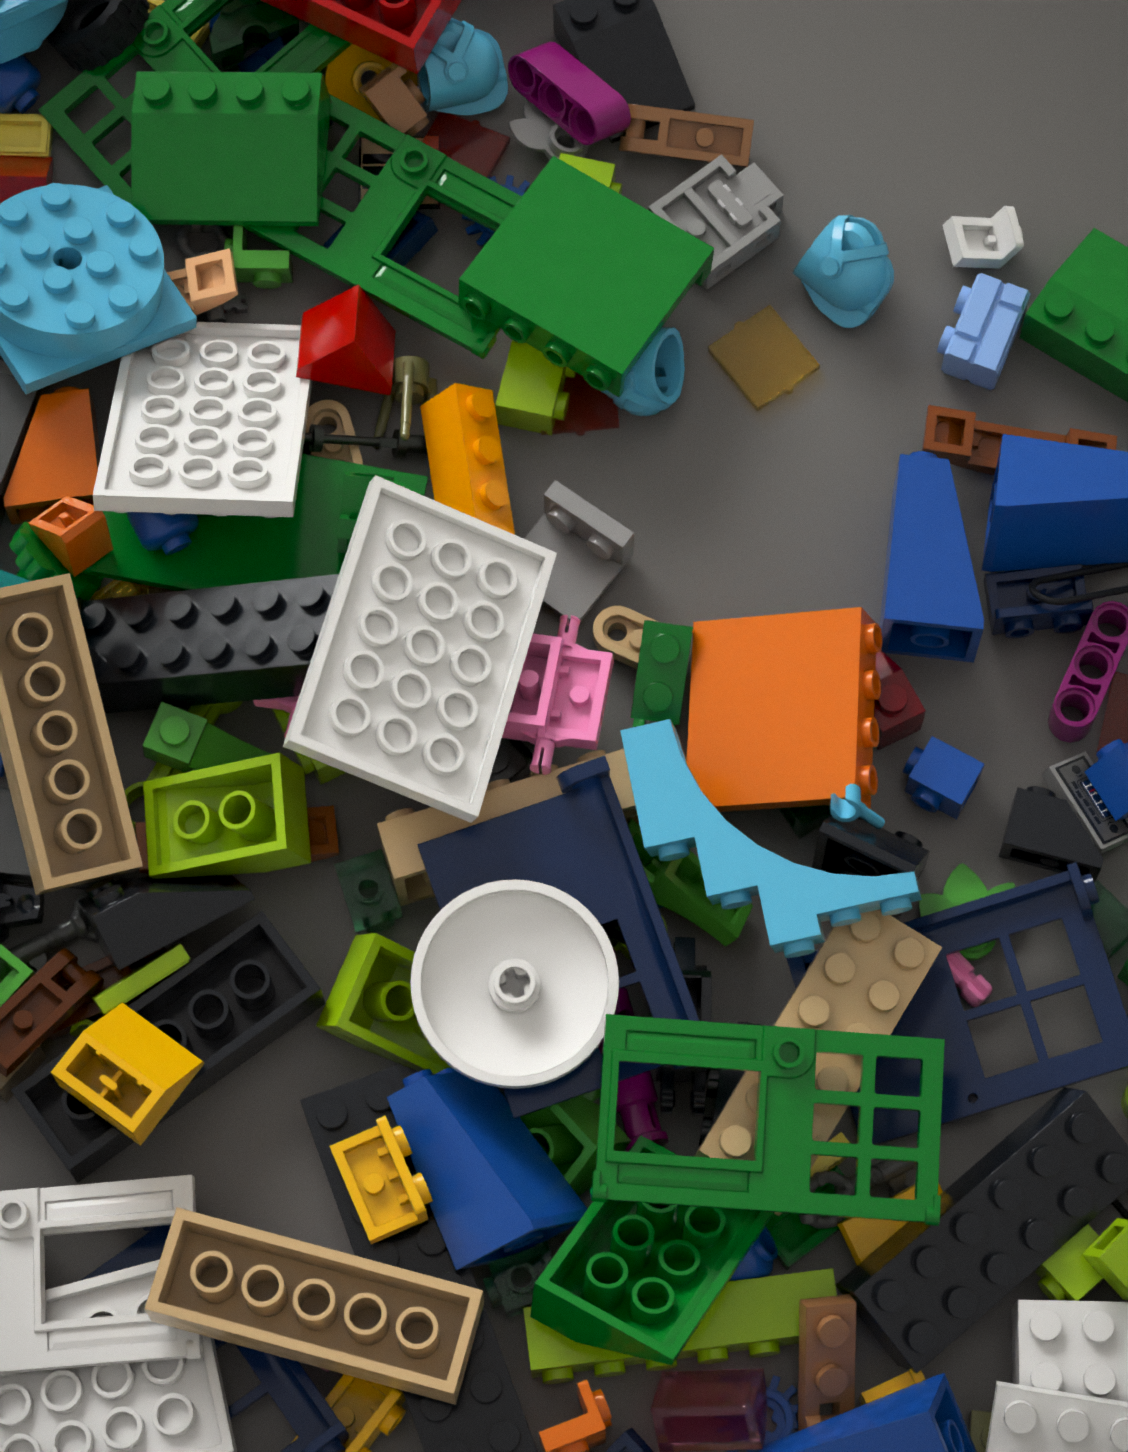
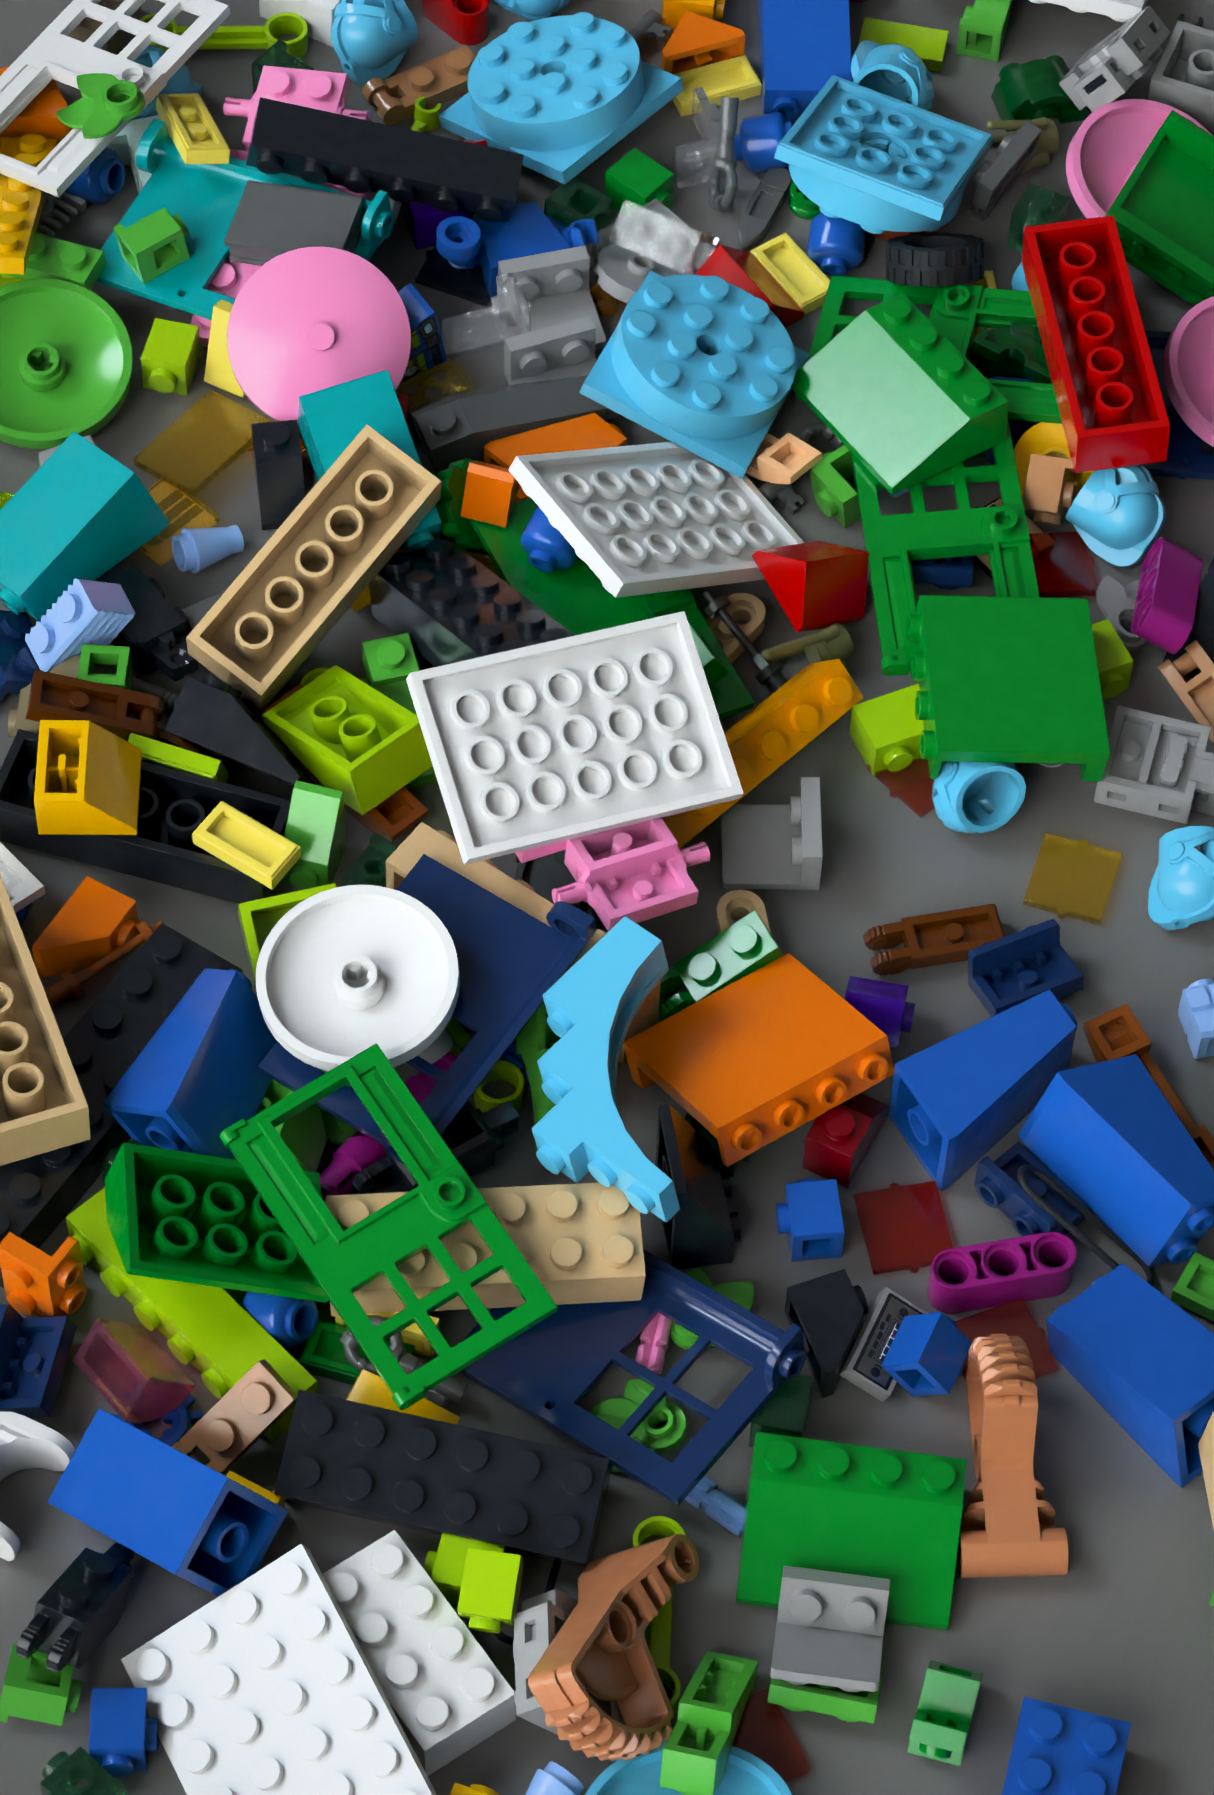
camera: 50 degrees right, 15 degrees down
yellow bracket [329,1116,433,1244] -> none
medium azure hand [830,784,885,829] -> none
none -> orange slope [32,876,139,977]
none -> dark orange piece [44,920,164,1008]
none -> light yellow tile [192,801,301,890]
none -> bright green slope [282,780,346,890]
none -> bright green plate [590,1379,688,1472]
none -> dark purple brick [845,976,915,1048]
none -> clear red piece [853,1181,953,1275]
none -> reddish brown hinge [863,904,1005,976]
none -> dark blue bracket [968,919,1083,1017]

